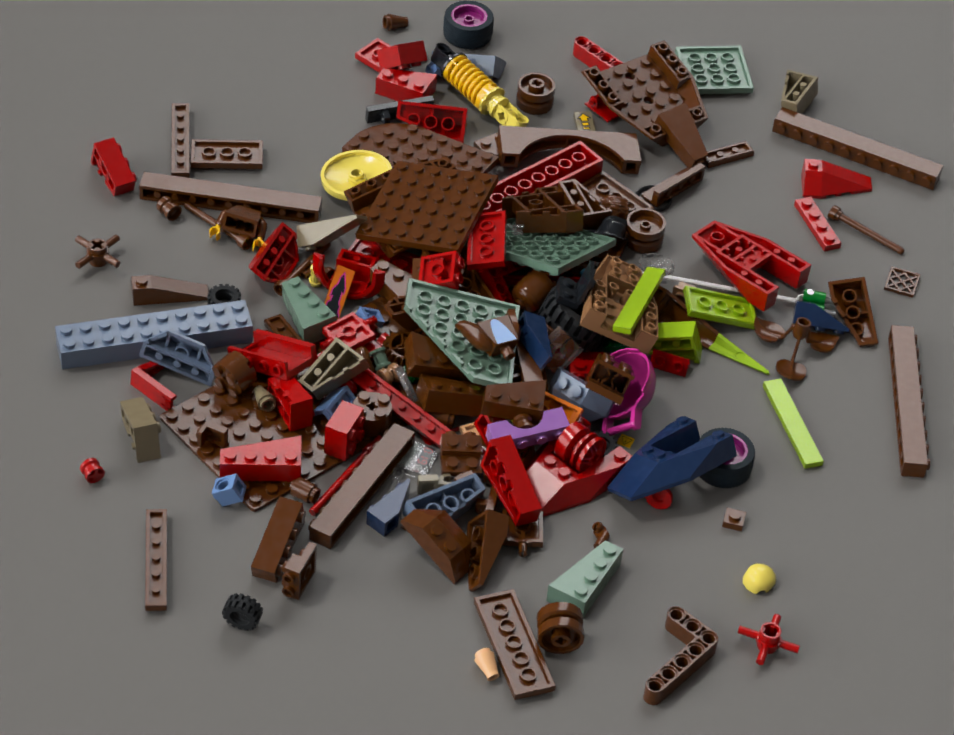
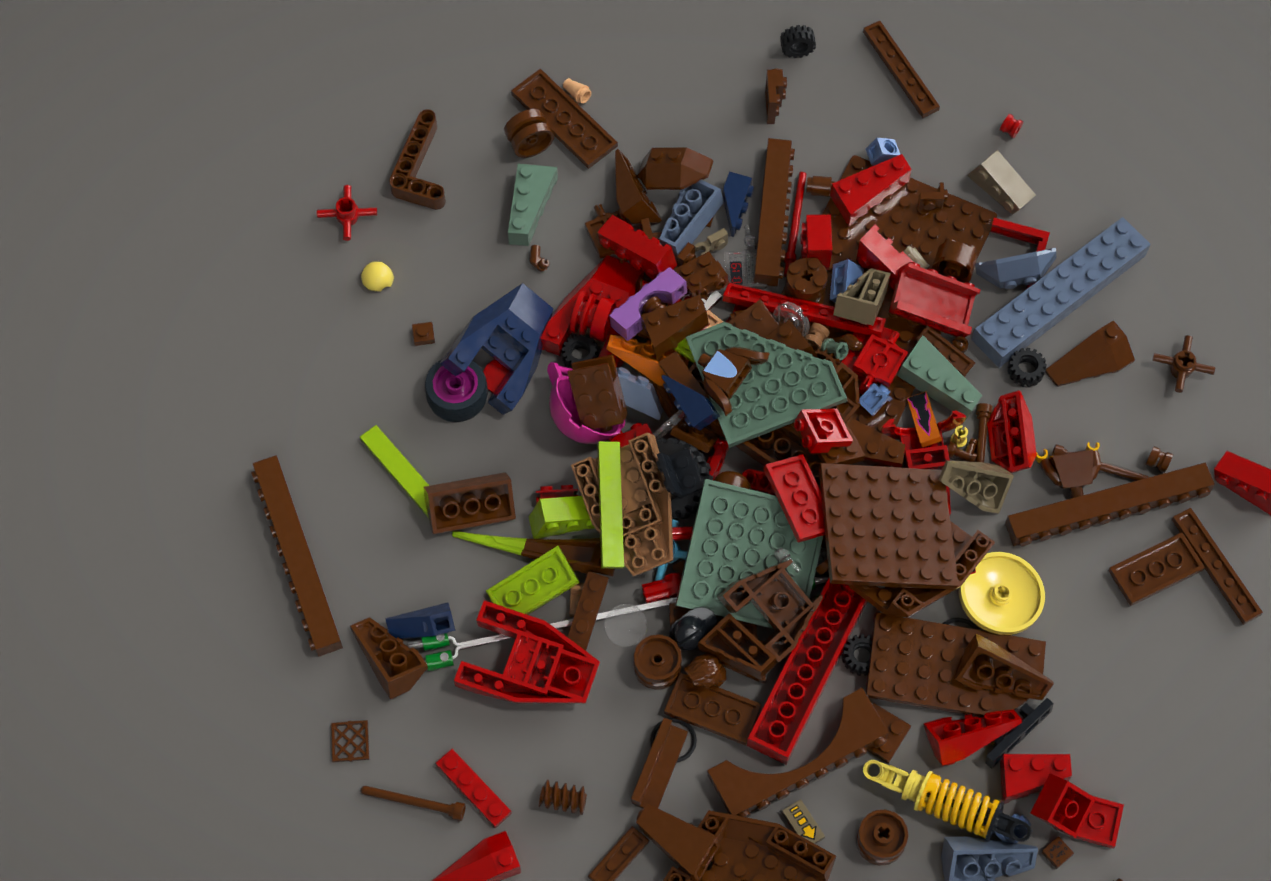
camera: 160 degrees right, 20 degrees up
reddish brown wedge [251,496,306,583] -> none
reddish brown plant [754,316,839,381] -> none
none -> reddish brown slope [423,472,516,534]
none -> reddish brown piece [539,780,587,815]
none -> reddish brown plate [568,571,609,651]
none -> reddish brown wedge [955,634,1054,700]

